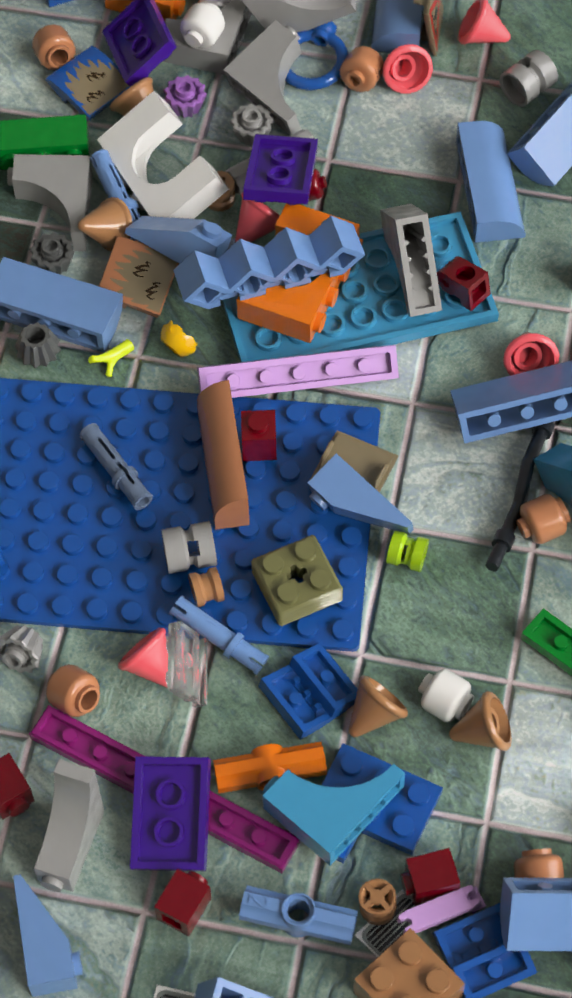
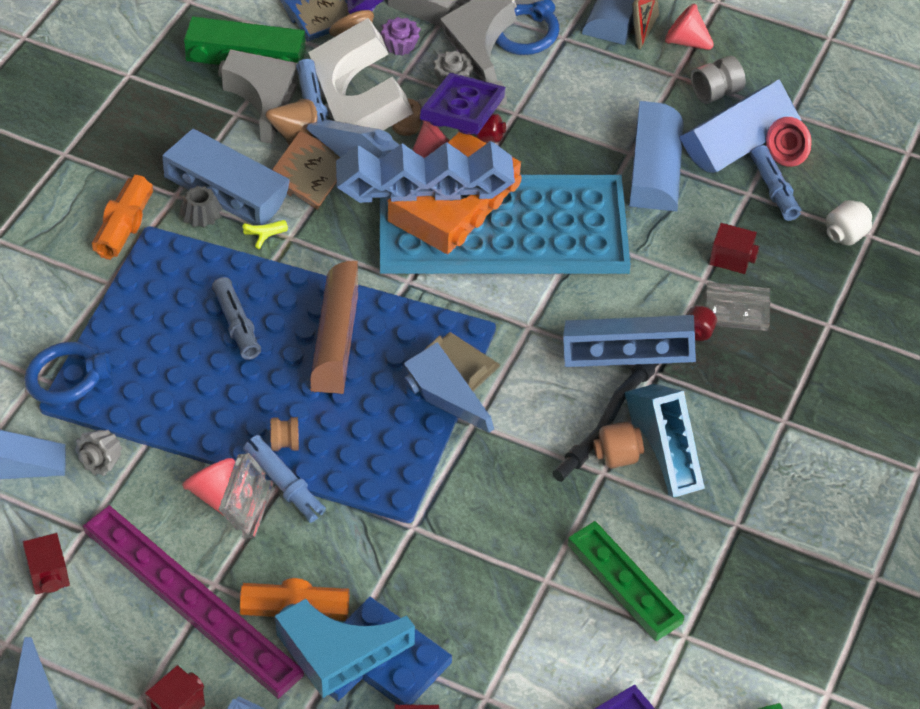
camera: 10 degrees right, 10 degrees down
dark grey piece [29,232,75,275] -> none
light grey arch [34,759,104,892] -> none
nougat head [46,664,100,717] -> none
dark purple plate [130,757,211,872] -> none
yellow plate [161,321,198,357] -> none
light grey wheel [161,521,217,574] -> none
lavender plate [197,344,399,398] -> none
dark red brick [241,410,277,461] -> none
olive brick [251,535,343,626] -> none
blue slope [258,643,358,740] -> none
nougat head [340,46,384,92] -> none
medium nougat hat [348,675,408,737] -> none
light grey arch [380,204,442,317] -> none
coral hat [383,44,433,94] -> none
lime wheel [386,530,429,572] -> none
white head [418,669,474,723] -> none
dark red leg [437,256,491,311] -> none
medium nougat hat [449,691,512,751] -> none
coral hat [503,332,559,376] -> none

